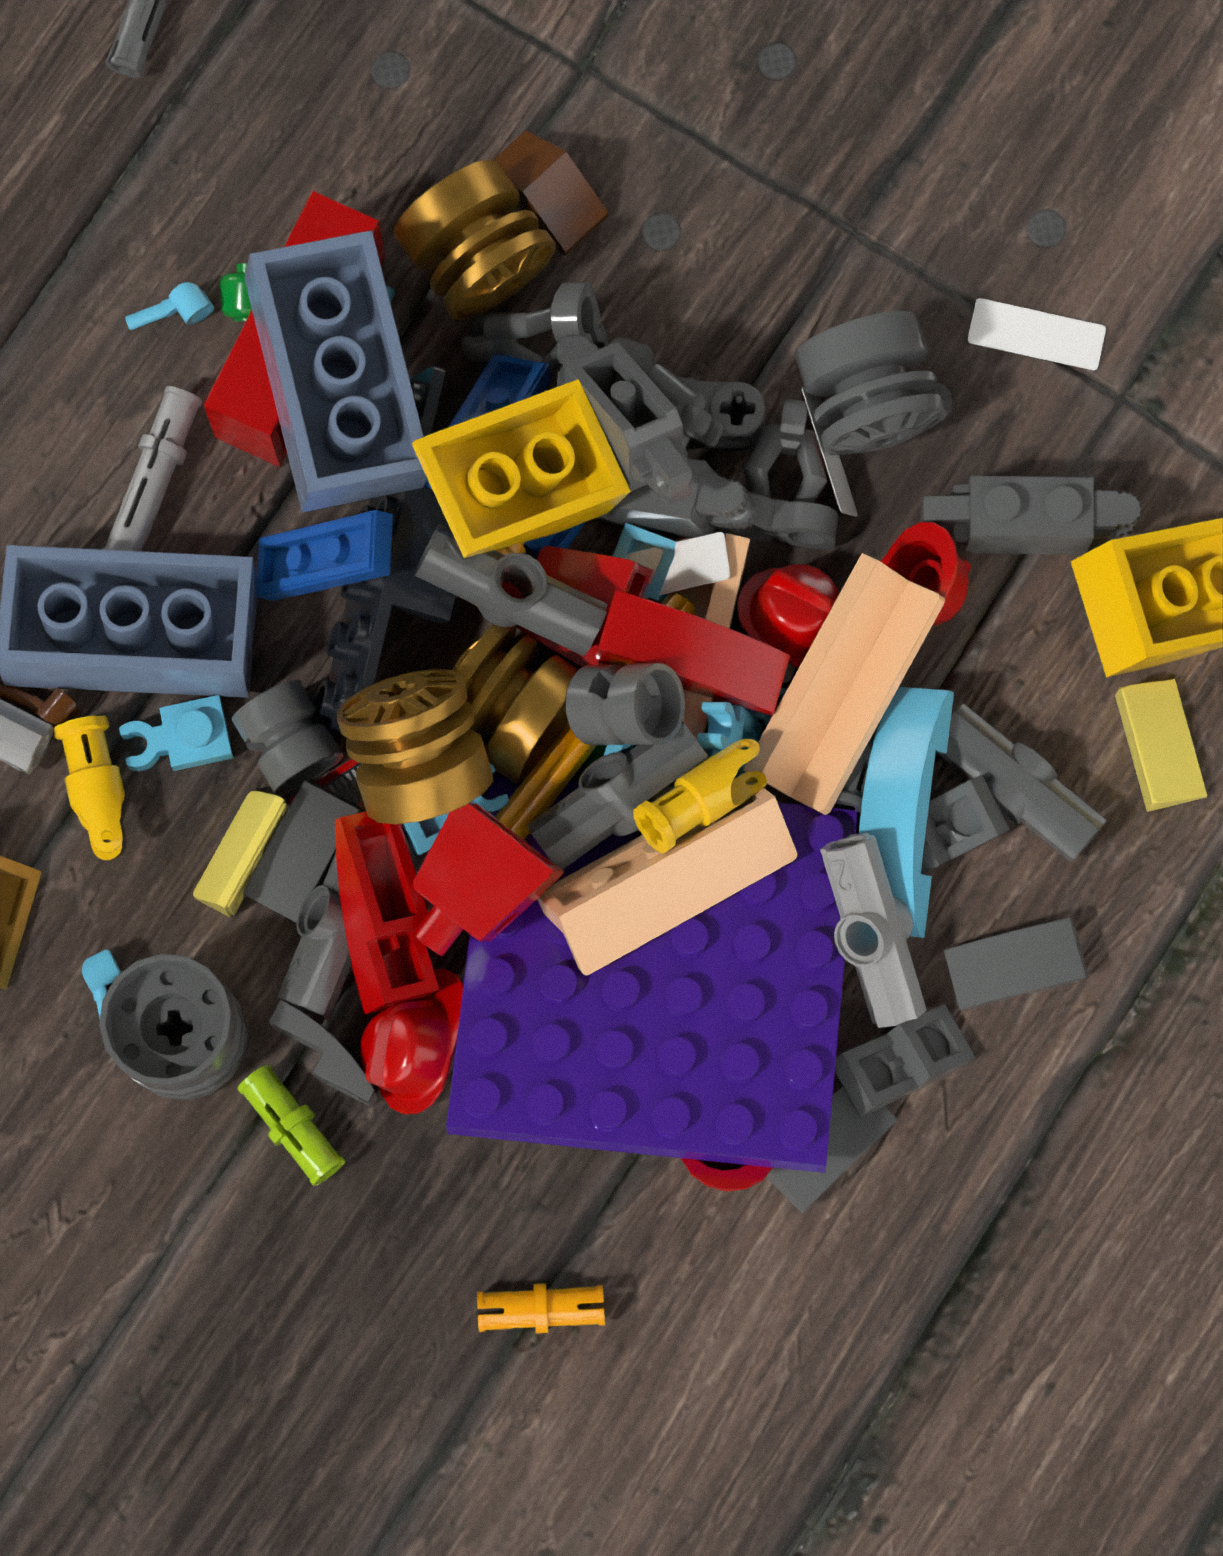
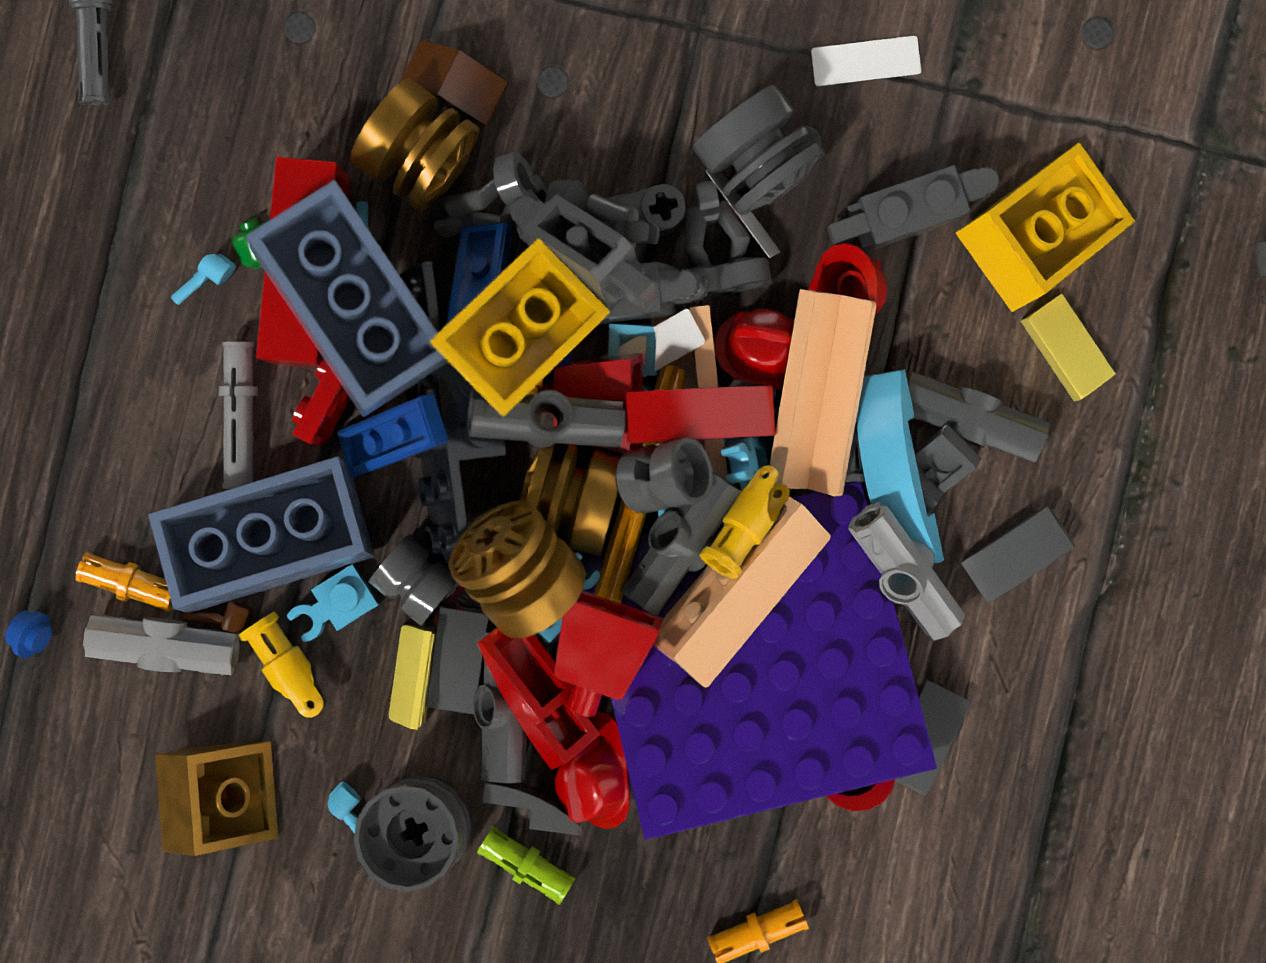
camera: 15 degrees left, 10 degrees up
dark grey slope [835,1004,976,1117] -> none
none -> red plate [292,358,351,447]

